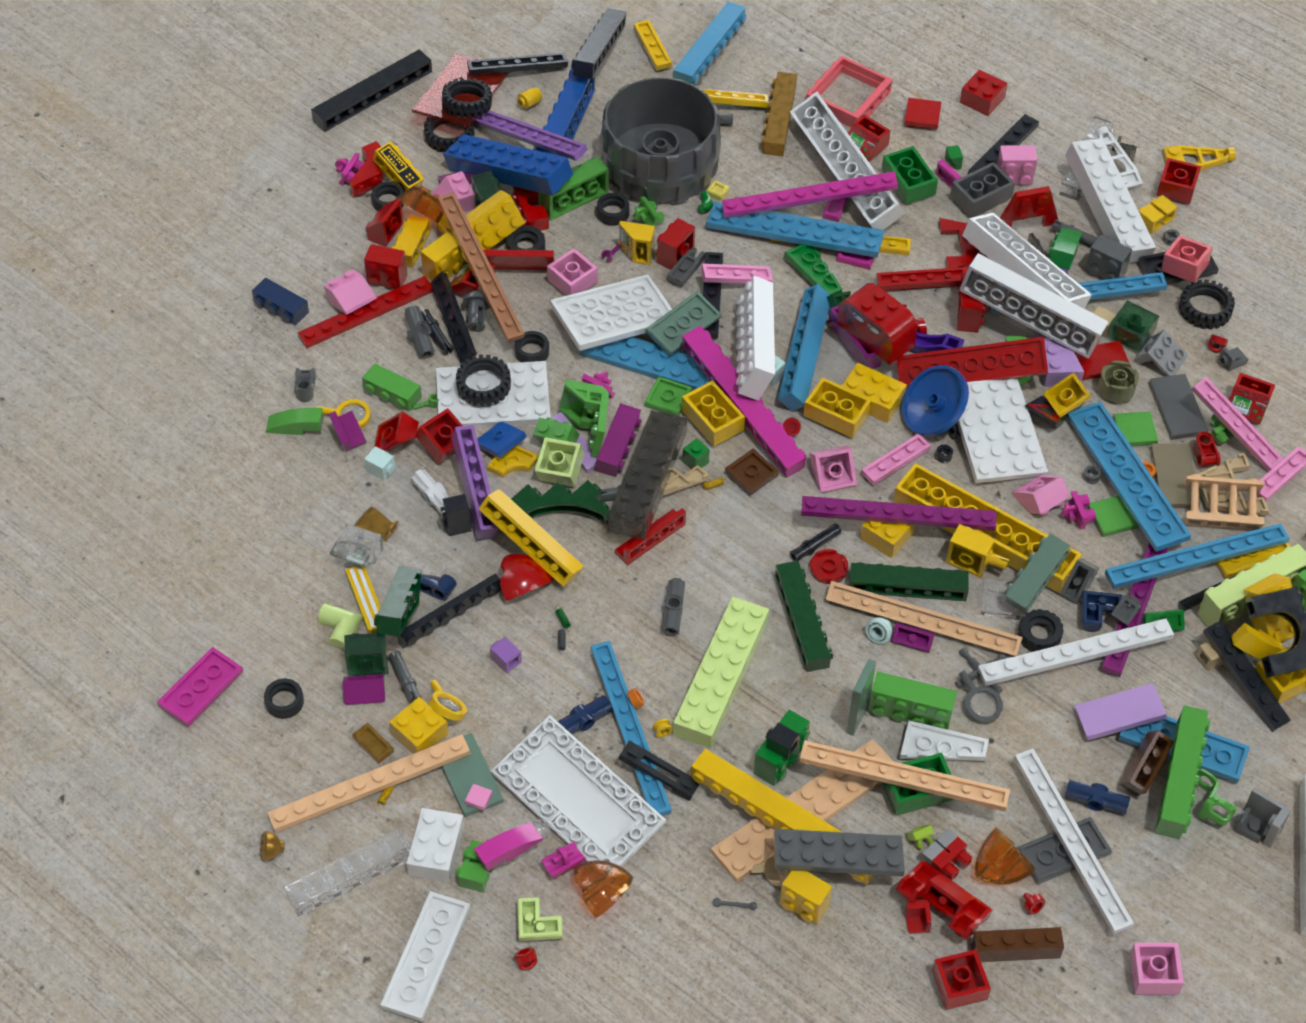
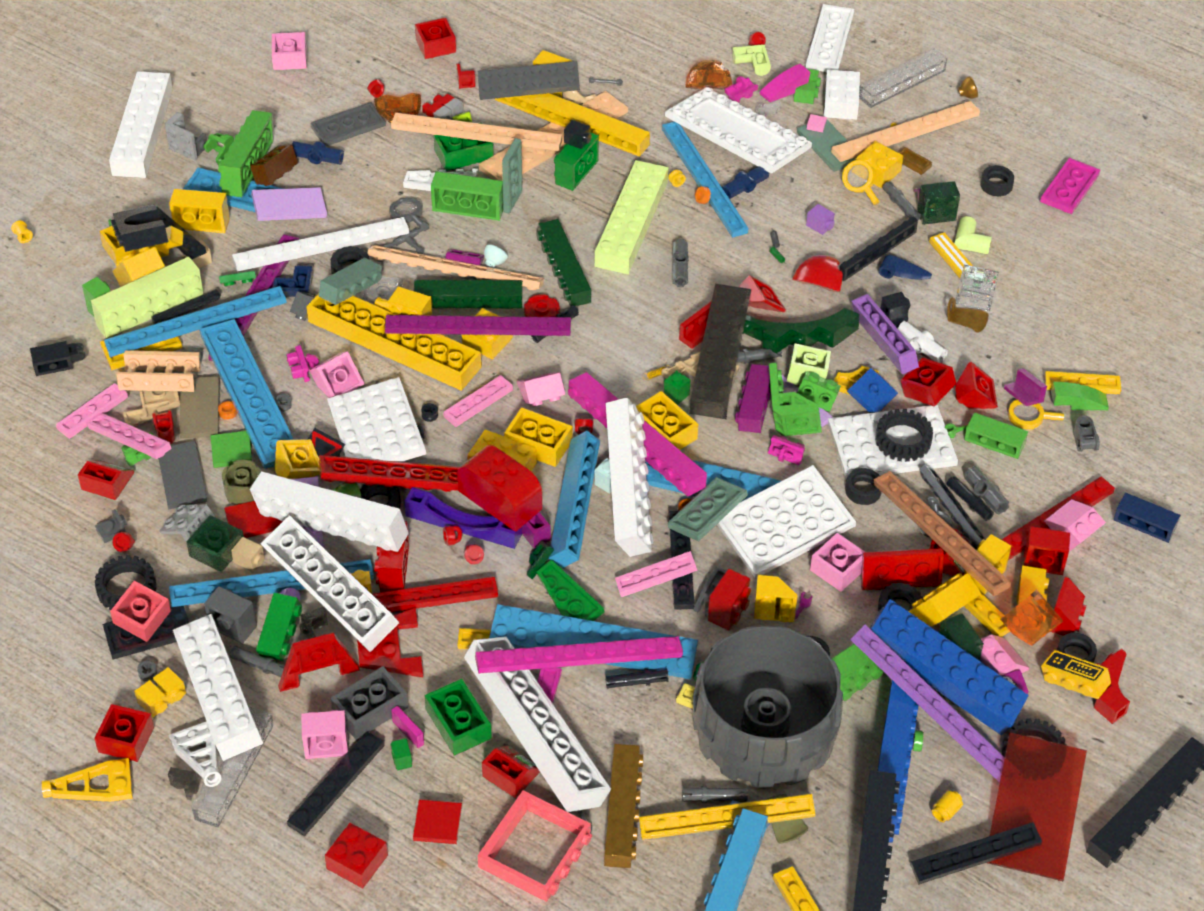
camera: 175 degrees right, 5 degrees down
dark pink hips [335,153,364,185] -> none
light aqua brick [364,446,395,480] -> none
wedge [374,566,422,637] -> none
black tyre [442,78,492,119] -> none
yellow brick [479,489,584,587] -> none
black container [618,740,699,801] -> none
bright green tile [644,376,692,418] -> none
reddish brown plate [725,449,779,495] -> none
red bracket [896,861,993,939] -> none
blue dish [901,365,969,437] -> none
reddish brown brick [971,927,1064,962] -> none
white plate [1014,749,1134,935] -> none
bright green tile [1087,496,1138,537] -> none
dark grey bracket [1111,595,1141,626] -> none
none -> yellow brick [169,189,230,233]
none -> red slope [735,275,786,313]
none -> yellow plate [1044,371,1121,394]

